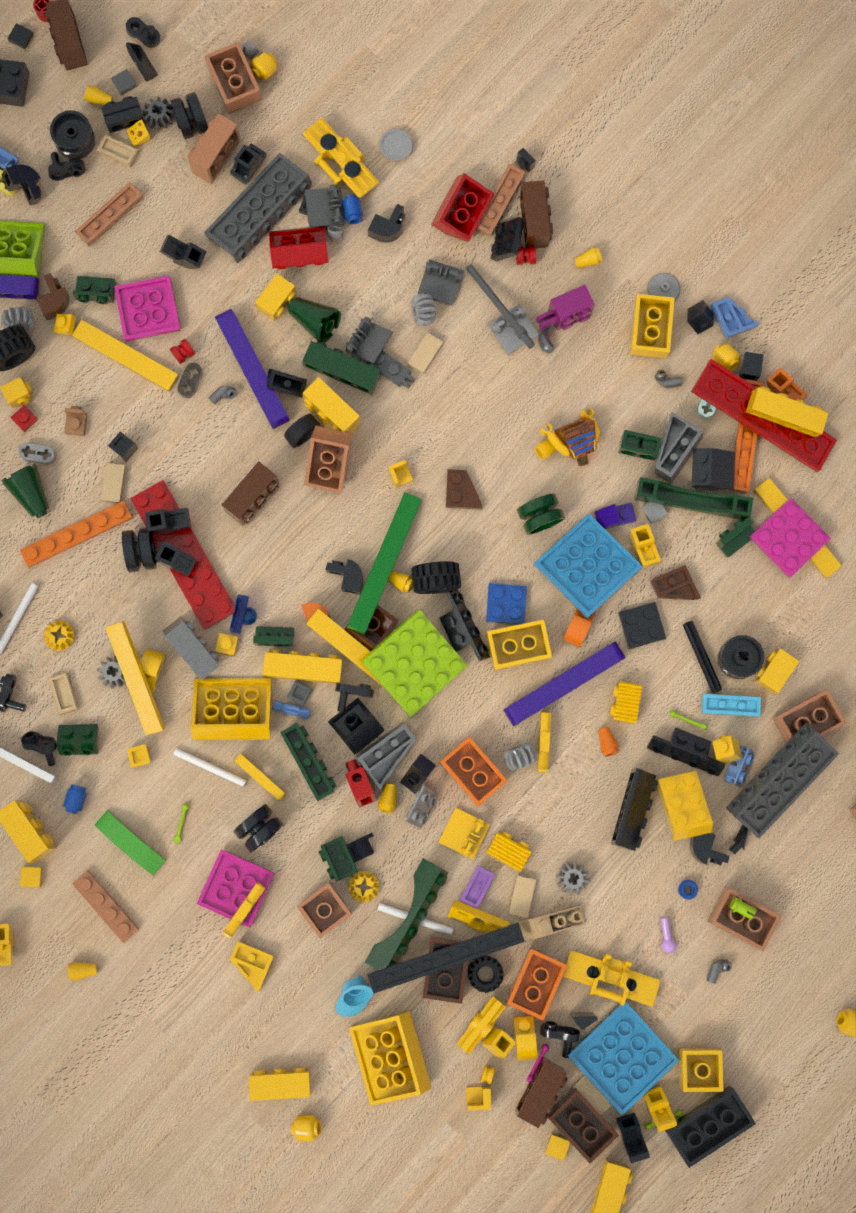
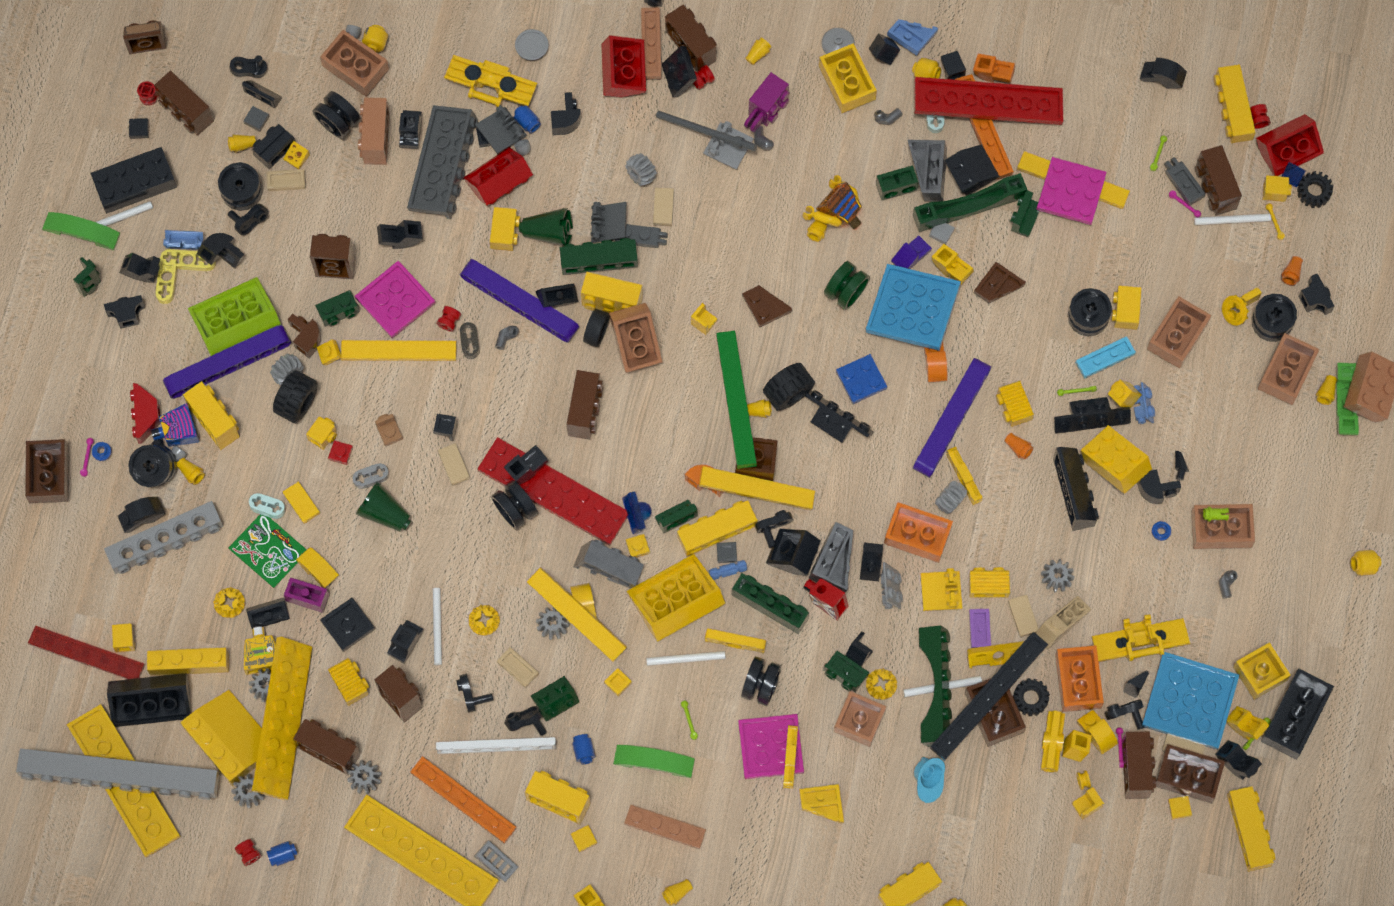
camera: 25 degrees left, 10 degrees down
orange plate [20,501,133,568] -> none
nougat plate [75,182,143,246] -> none
dark grey gear [142,97,174,130] -> none
black brick [154,541,197,577] -> none
black brick [326,559,363,595] -> none
yellow slope [349,1010,432,1106] -> none
lime plate [361,609,468,717] -> none
yellow cone [378,784,397,814] -> none
dark grey hinge [417,259,464,305] -> none
yellow brick [486,620,552,671] -> none
black plate [618,602,666,649] -> none
lavender bar [660,916,677,953] -> none
black axle [683,621,722,693] -> none
dark grey bracket [726,723,839,838] -> none
yellow brick [746,387,829,437] -> none
none -> reddish brown brick [310,234,356,279]

